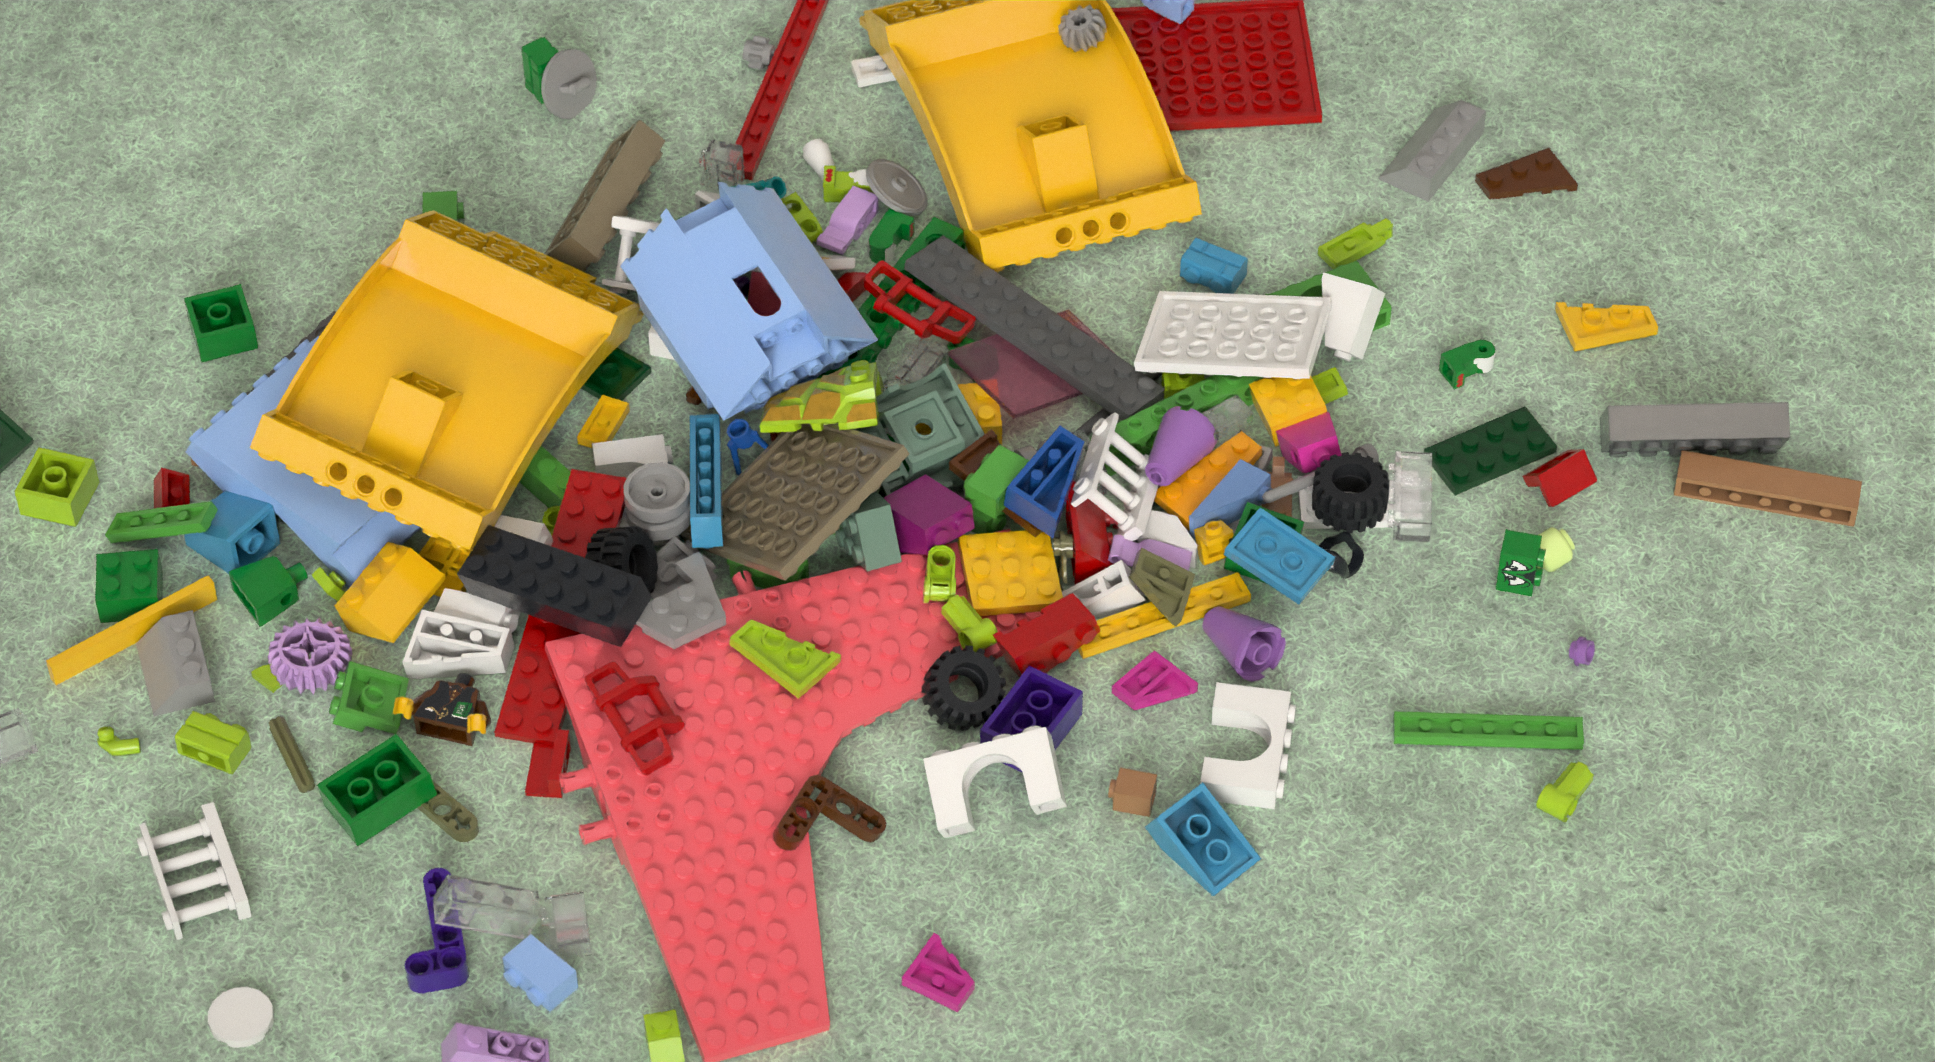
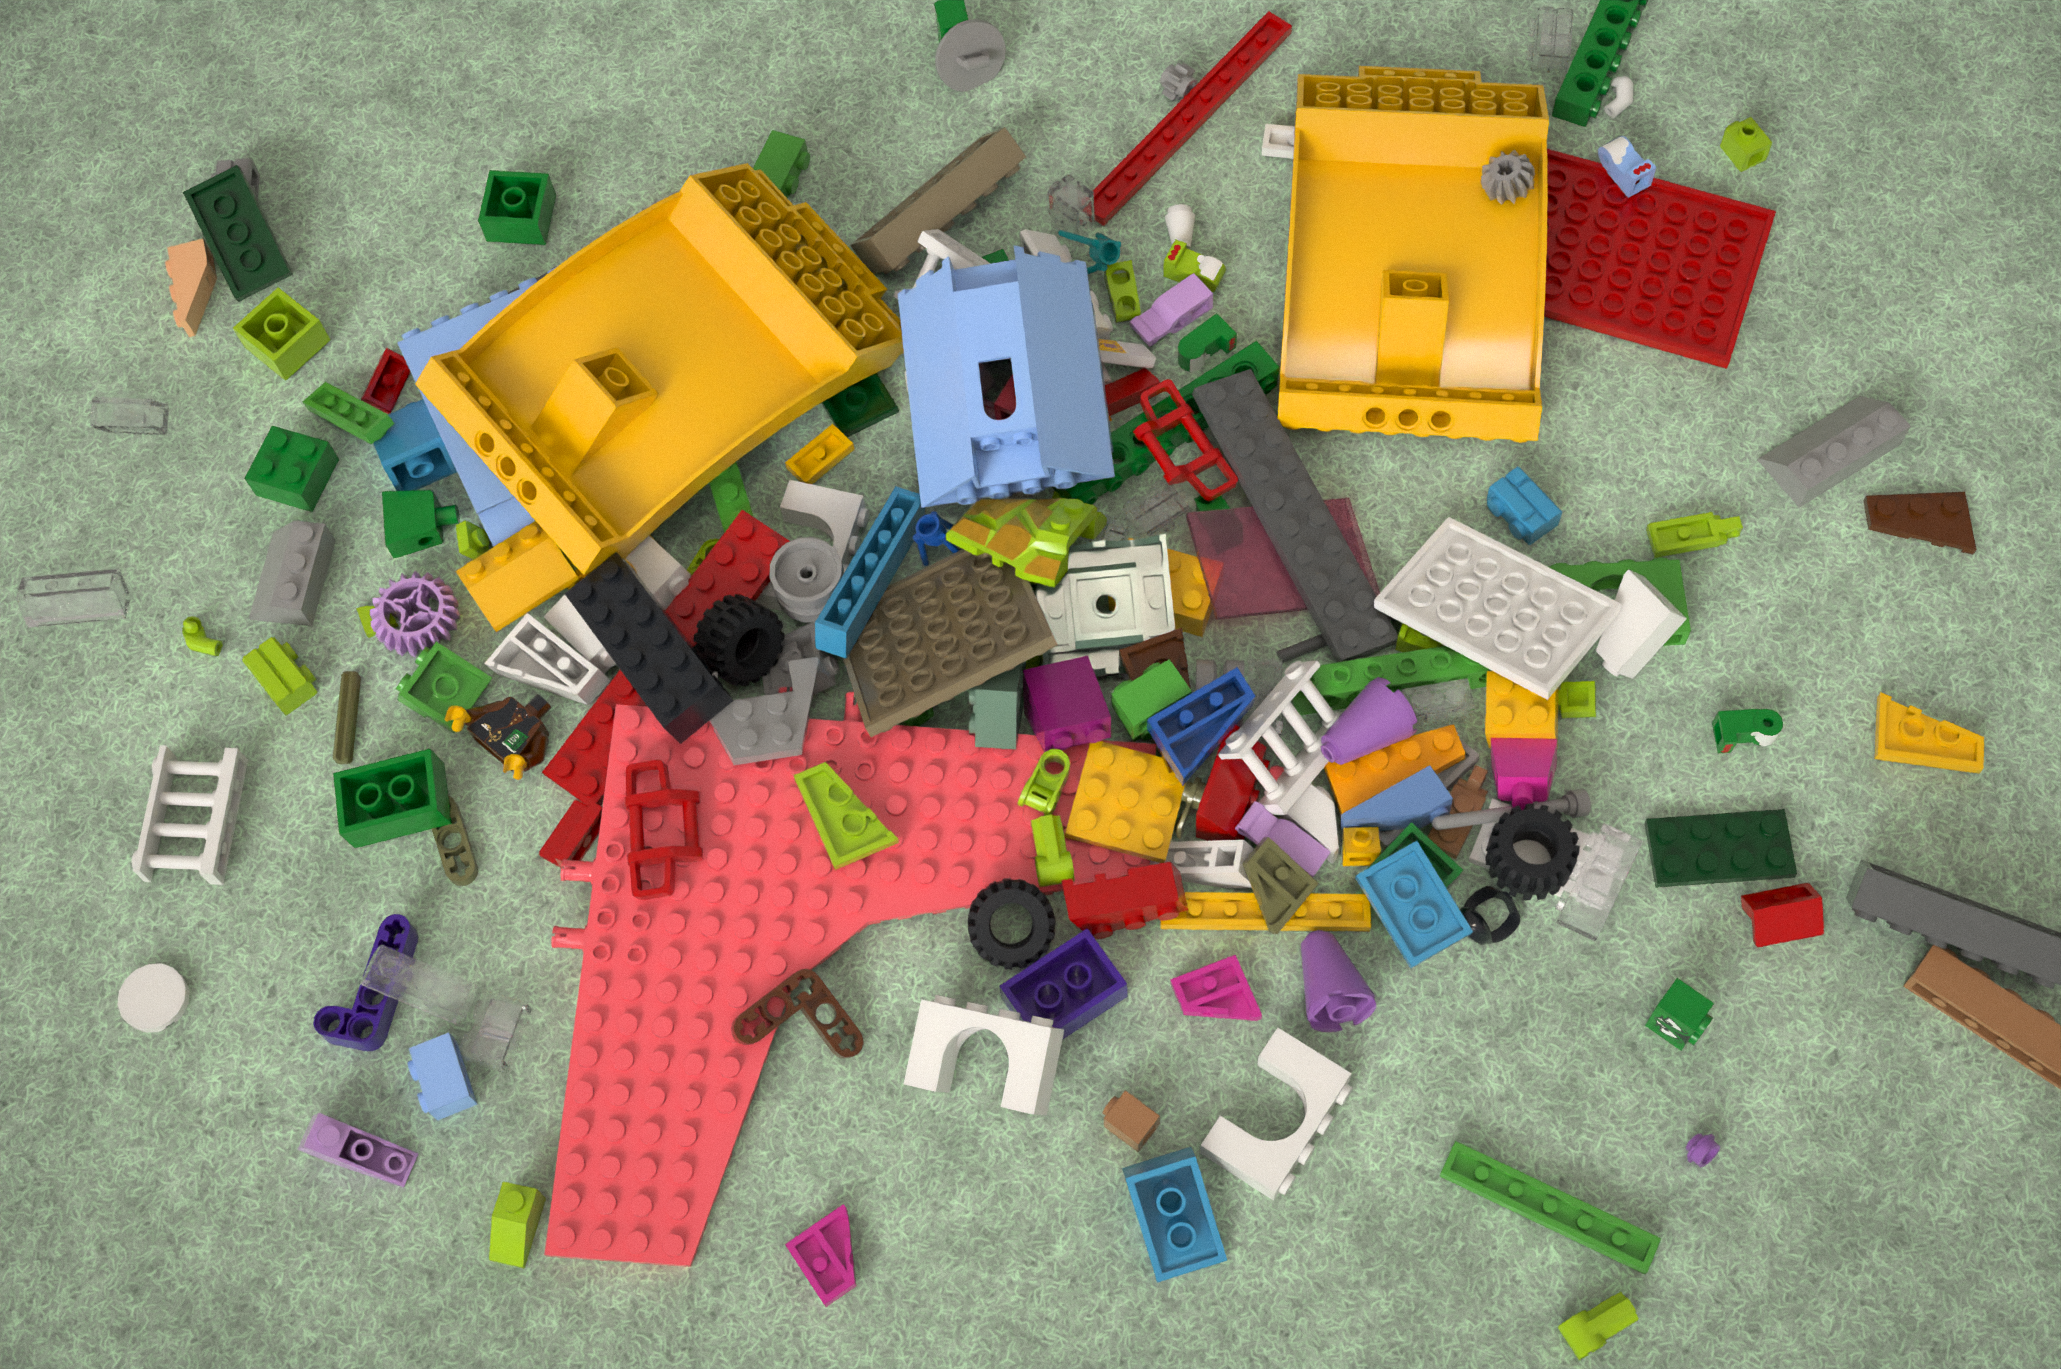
camera: 30 degrees right, 15 degrees up
yellow tile [46,575,218,685] -> none
light grey shield [866,159,928,216] -> none
yellowish green head [1538,527,1575,572] -> none

